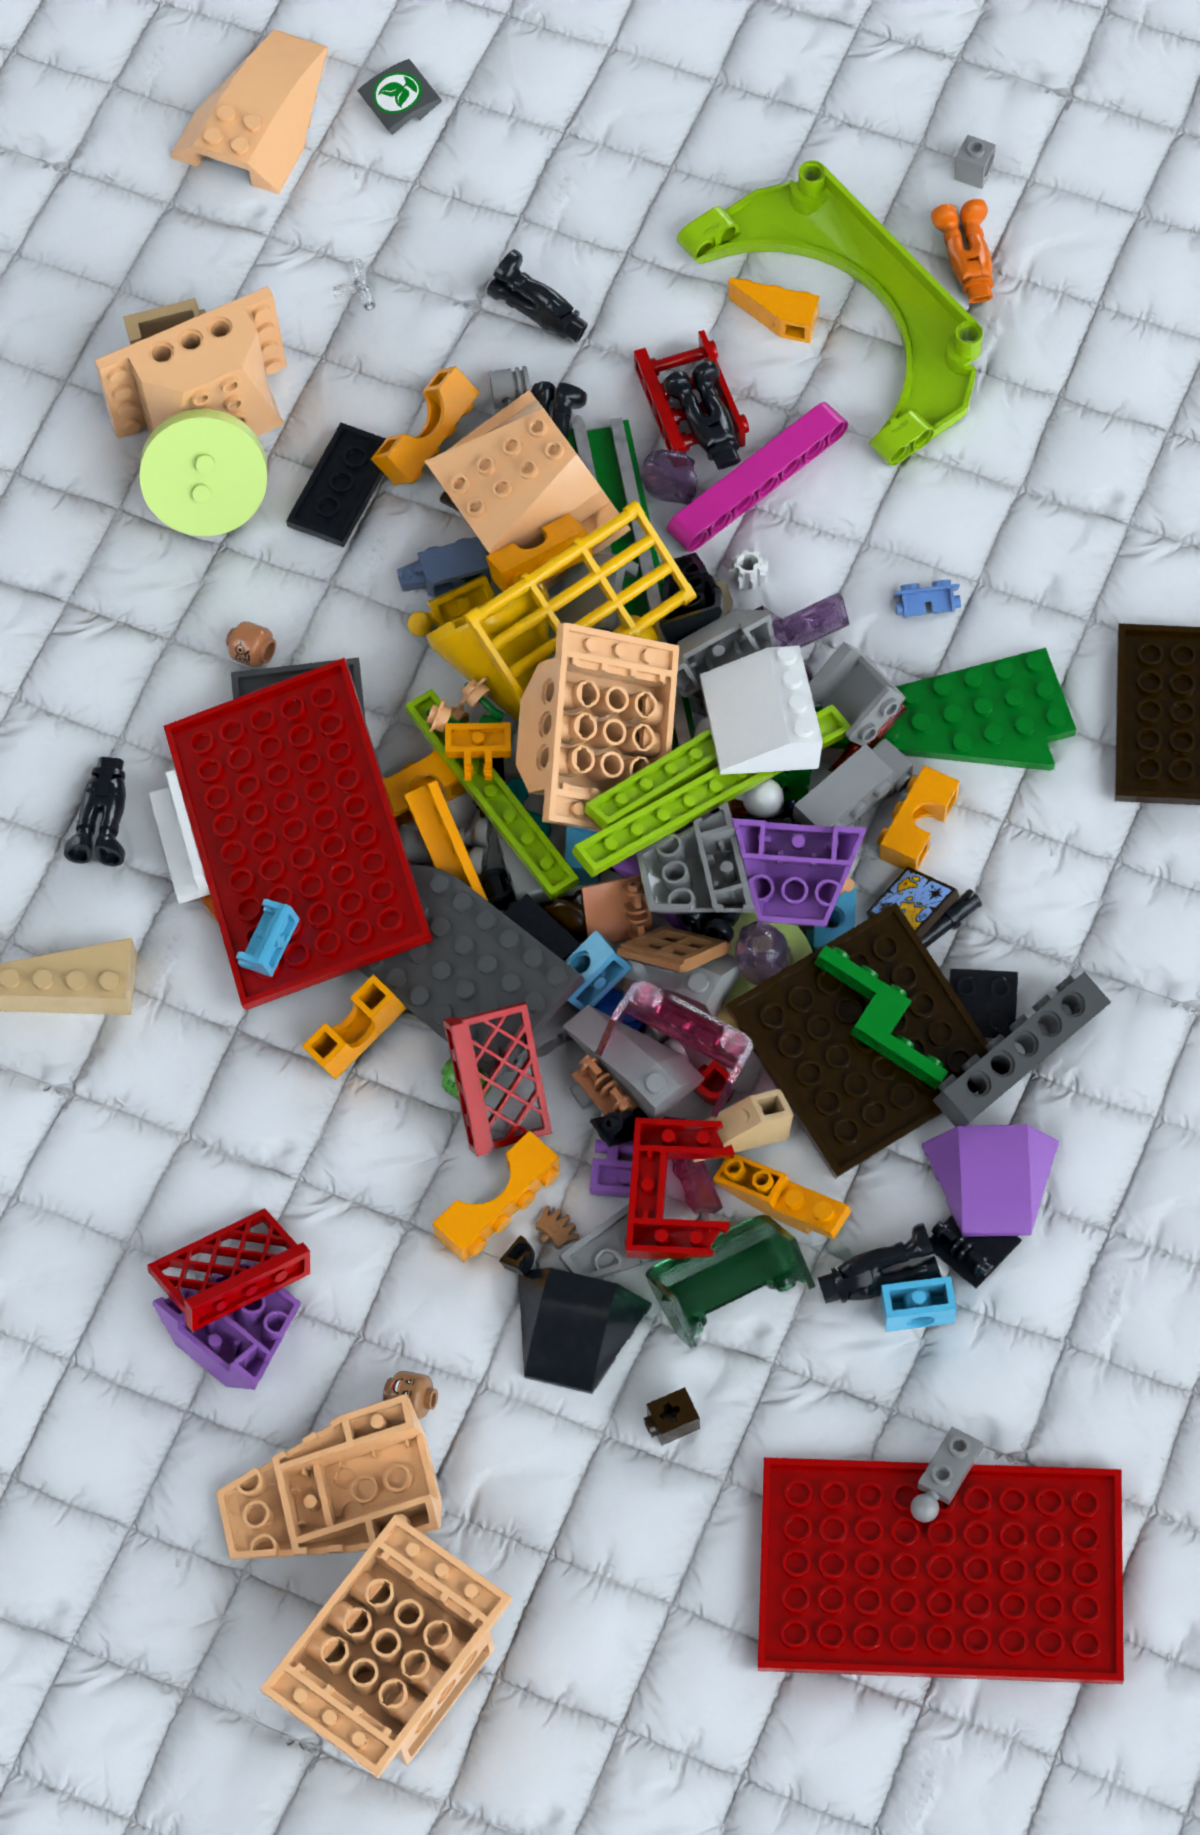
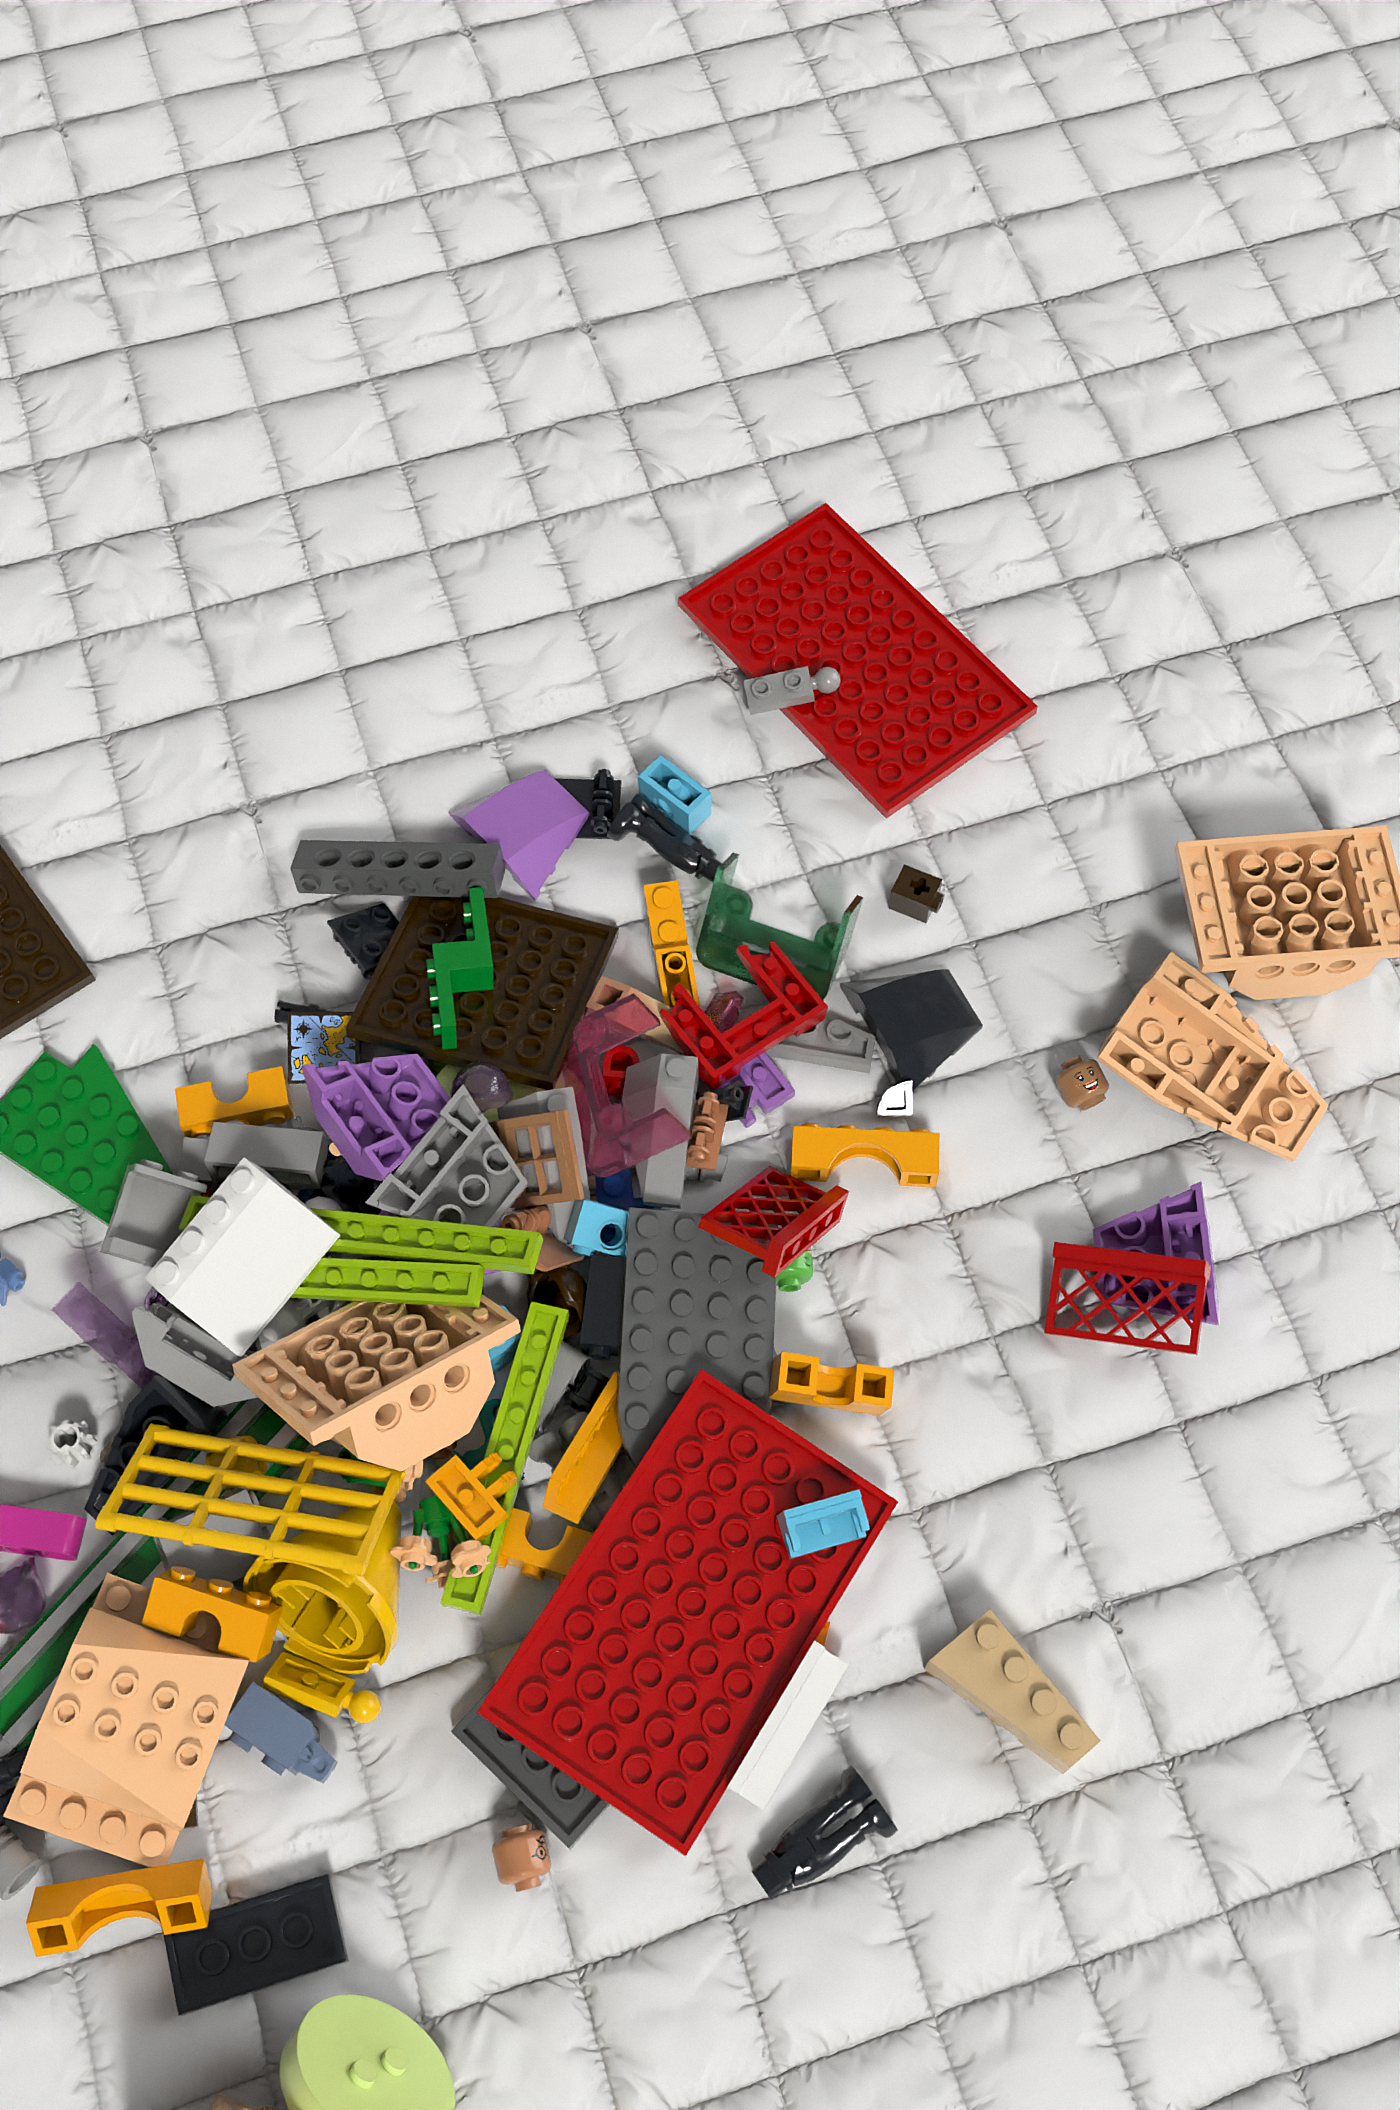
camera: 135 degrees left, 0 degrees up
medium nougat piece [535,1206,579,1249] -> none

